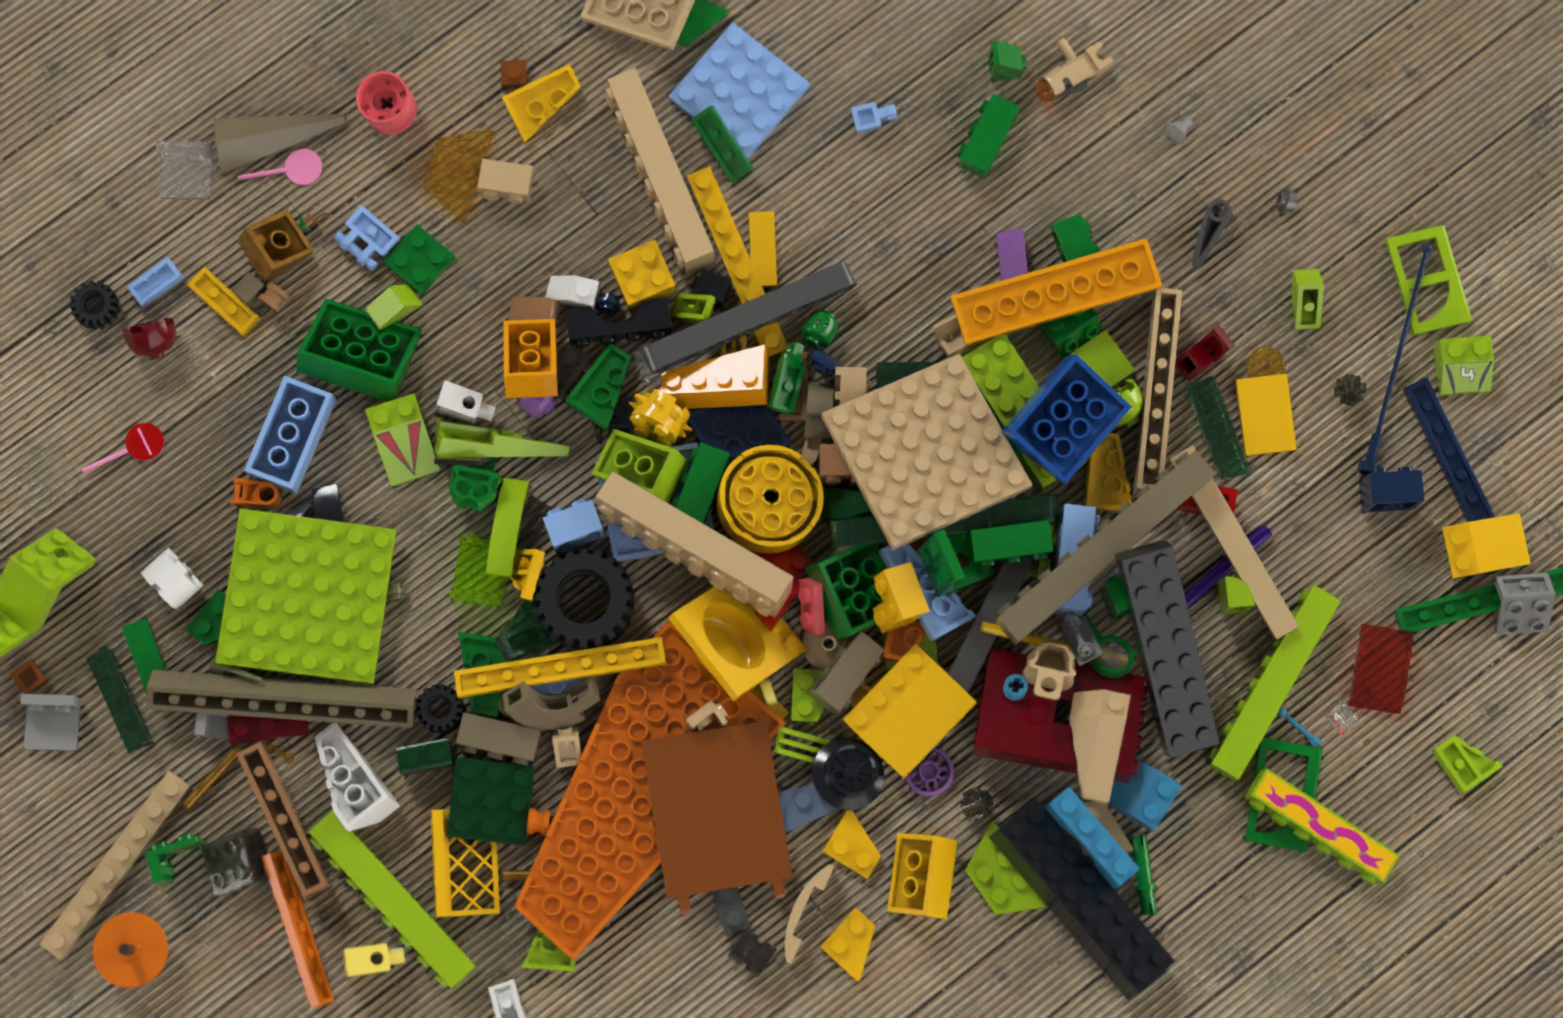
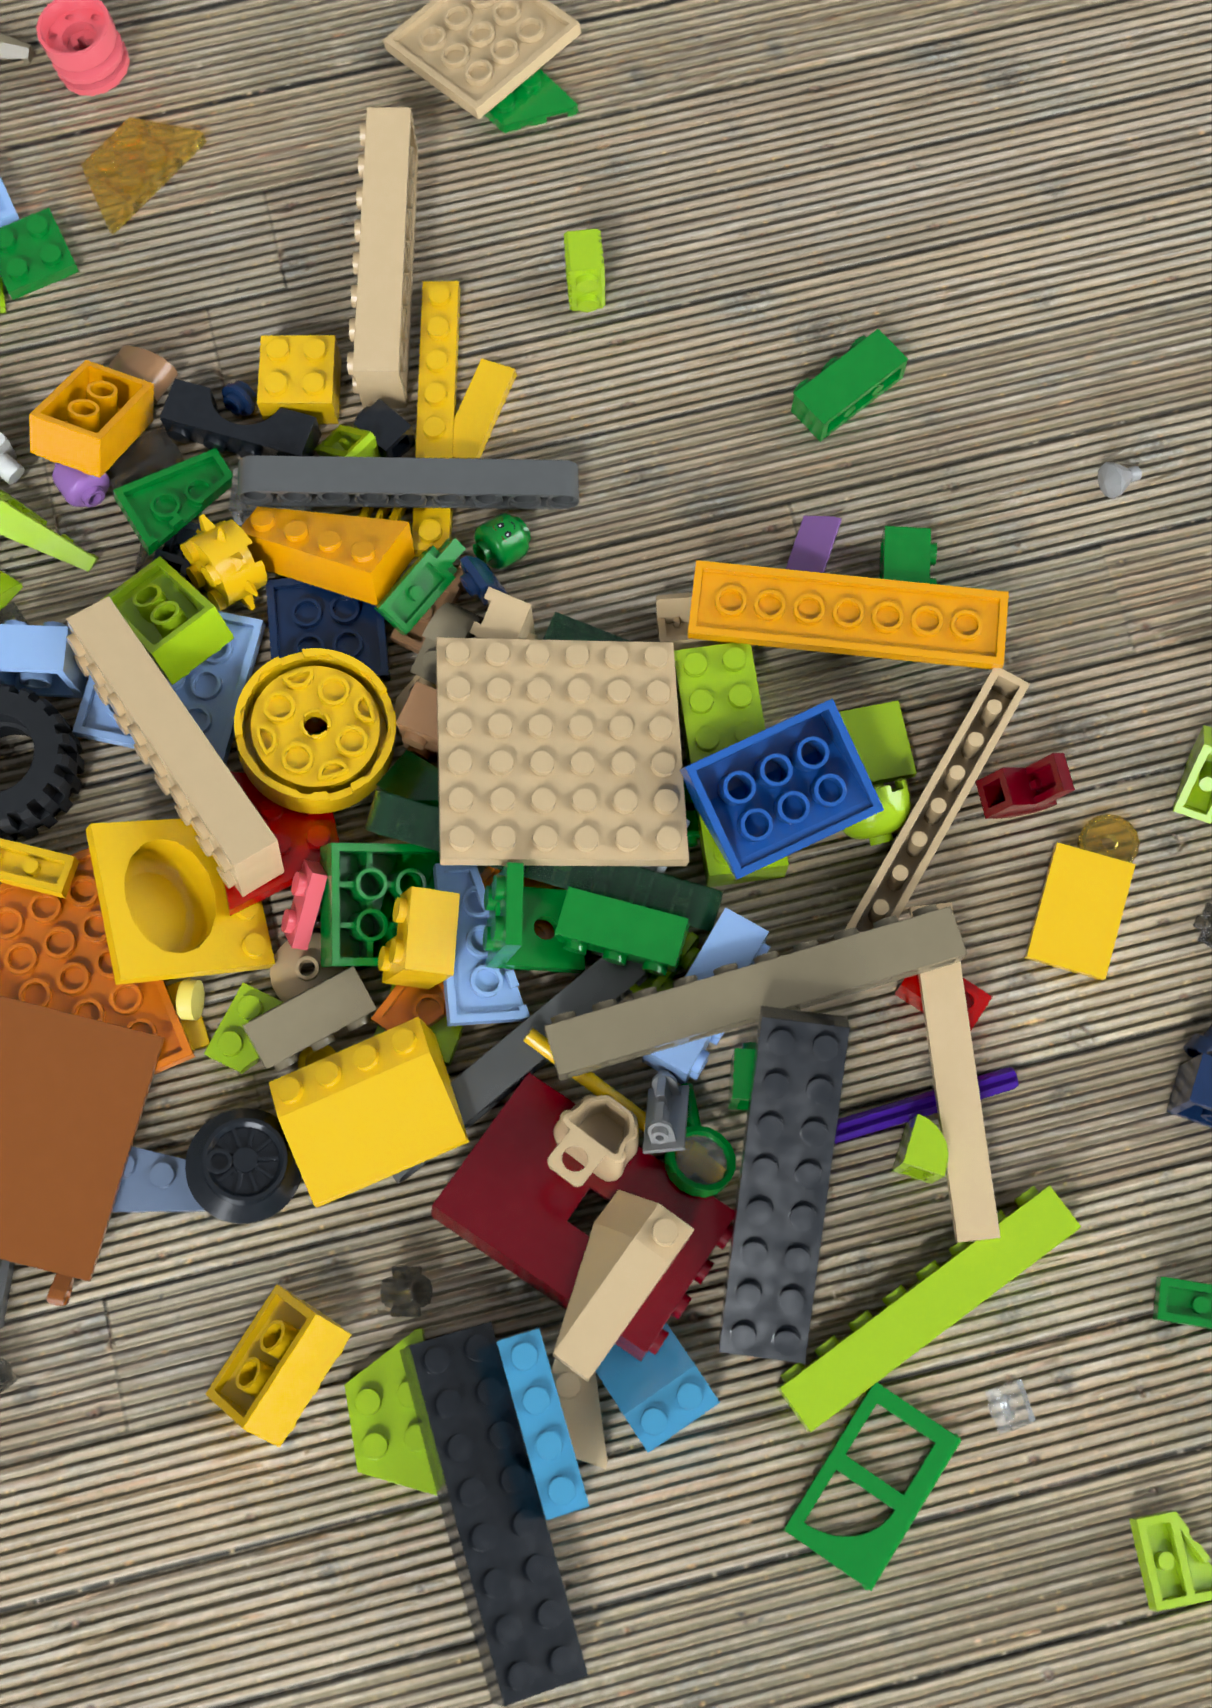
camera: 30 degrees right, 5 degrees down
tan brick [477,158,534,204] -> none
dark orange plate [501,60,527,88] -> none
yellow wing [502,64,581,144] -> none
white slope [545,275,601,312] -> none
light blue plate [668,22,810,159] -> none
green brick [672,443,730,525] -> none
tan bracket [685,700,728,731] -> none
green tile [691,105,754,183] -> none
lime tile [773,727,830,764] -> none
tan slope [784,864,834,965] -> none
yellow wing [820,908,875,982] -> none
yellow wing [822,810,881,879] -> none
light blue plate [851,102,897,134] -> none
medium lavender wheel [905,748,954,796] -> none
green slope [988,41,1027,82] -> none
dark azure bush [1003,674,1028,701] -> none
tan piece [1034,38,1113,102] -> none
green bracket [1039,309,1102,358] -> none
yellow wing [1084,433,1132,512] -> none
green pin [1130,834,1158,916] -> none
clear green fence [1185,376,1251,481] -> none
dark grey piece [1192,199,1233,268] -> none
brick [1244,768,1400,885] -> none
dark azure hinge [1277,707,1321,747] -> none
clear red piece [1348,623,1414,714] -> none
none -> lime brick [564,229,606,312]

